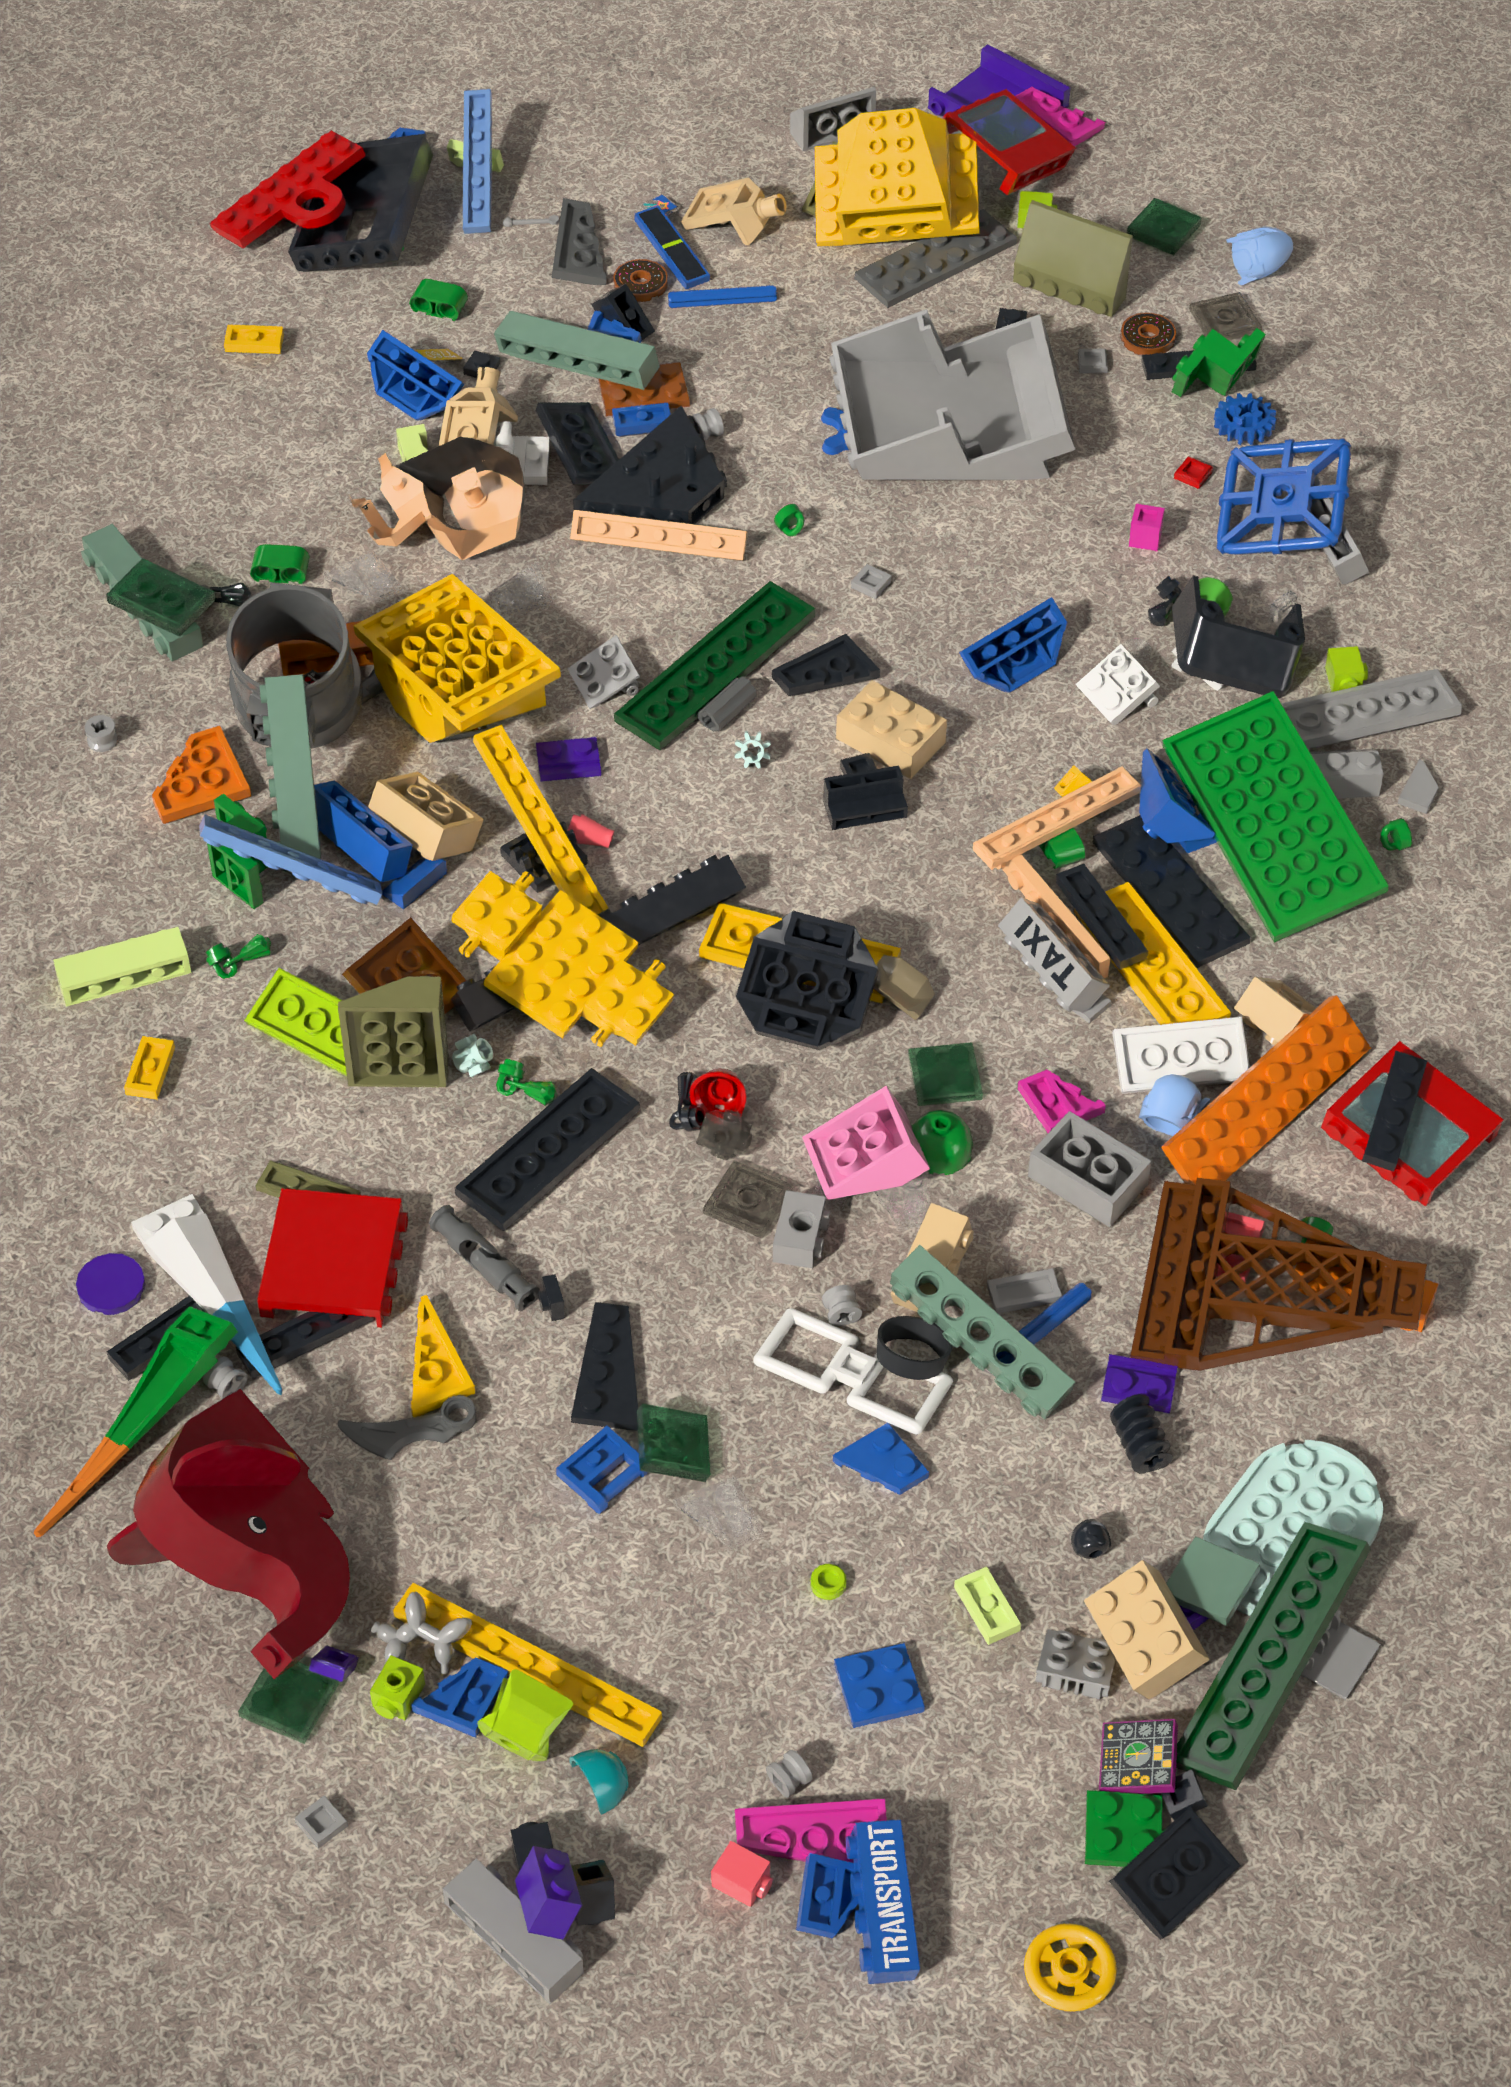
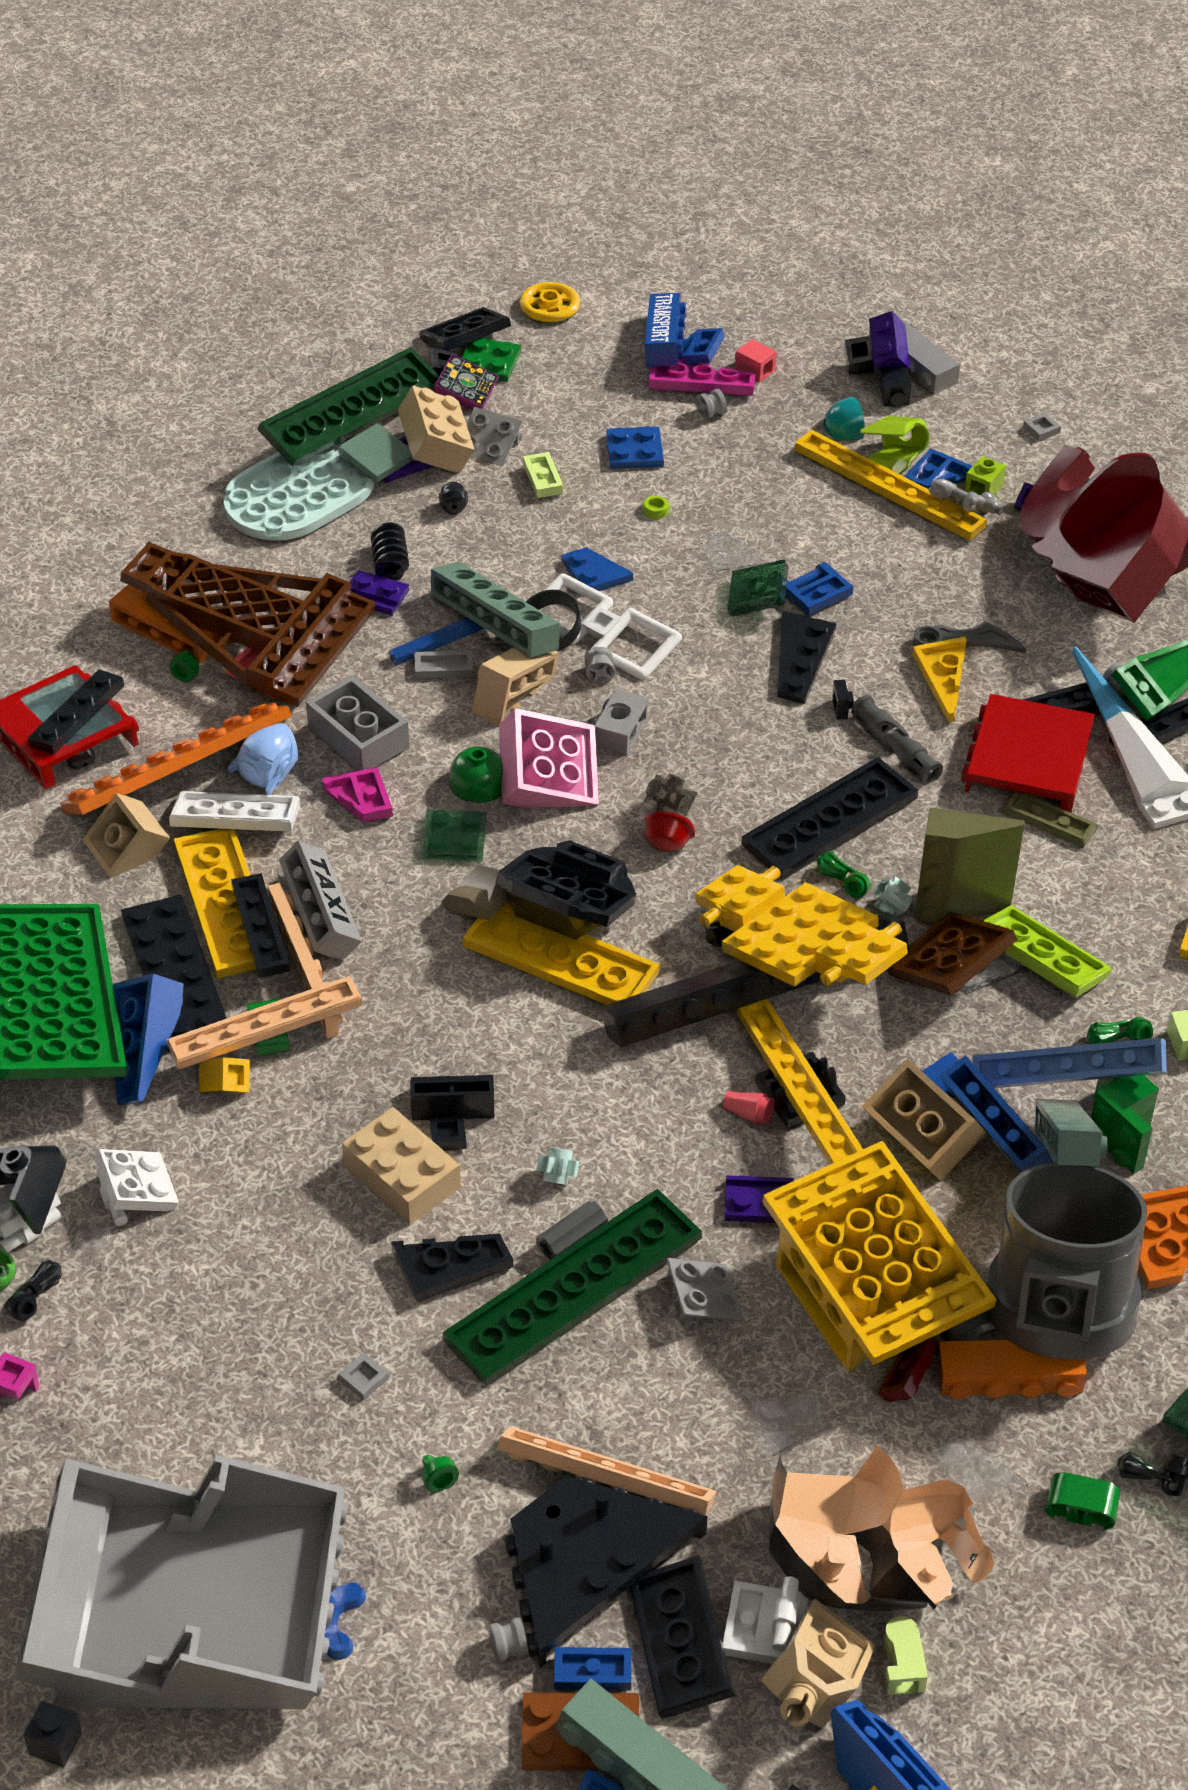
camera: 170 degrees left, 5 degrees down
black piece [669,1072,706,1132] -> none
clear smoke tile [703,1160,793,1239] -> none
blue wedge [959,597,1067,693] -> none

